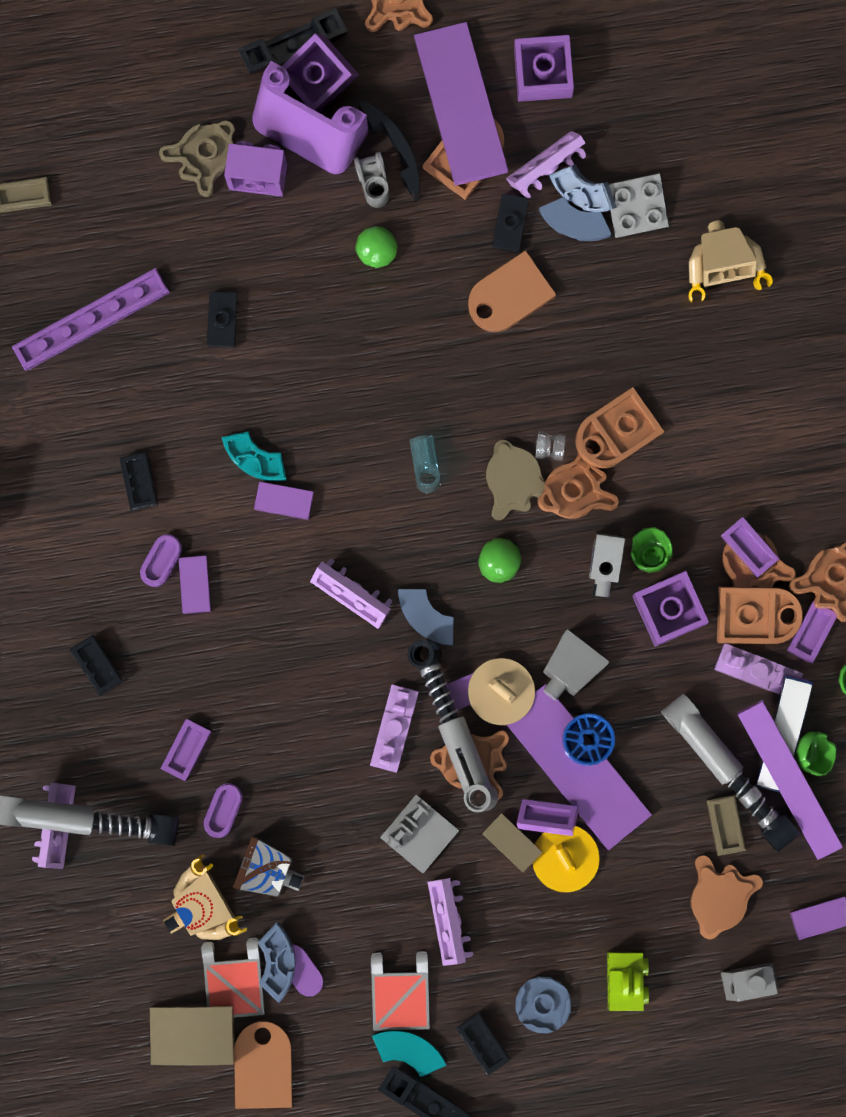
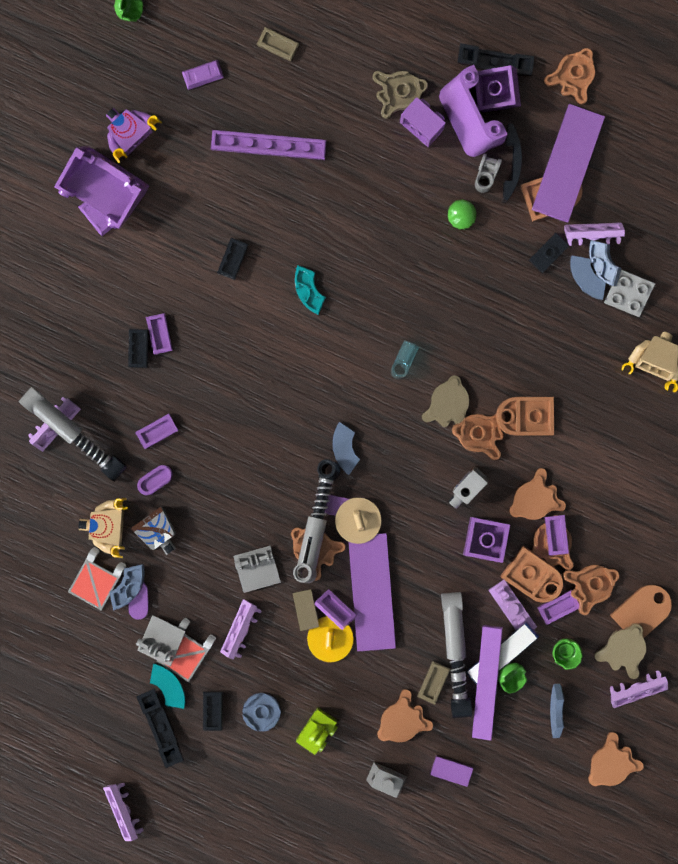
camera: 30 degrees right, 5 degrees up
medium lavender tile [140,534,182,587] -> none
dark tan slope [150,1005,235,1065] -> none
medium lavender tile [179,556,211,614] -> none
black plate [207,292,238,349] -> none
nougat tile [235,1021,293,1109] -> none
medium lavender tile [254,482,314,520] -> none
lavender plate [310,559,392,629] -> none
lavender plate [370,685,419,773] -> none
nougat tile [468,251,556,332] -> none
bright green hair [478,537,522,583] -> none
medium lavender brick [514,35,574,102] -> none
clear wheel [535,431,566,461] -> none
light grey torso [543,629,609,701] -> none
blue wheel [562,714,615,766] -> none
bright green hair [631,527,673,573] -> none
none -> light grey hinge [136,615,186,667]
none -> medium lavender tile [146,313,173,354]
none -> nougat tile [509,468,566,520]

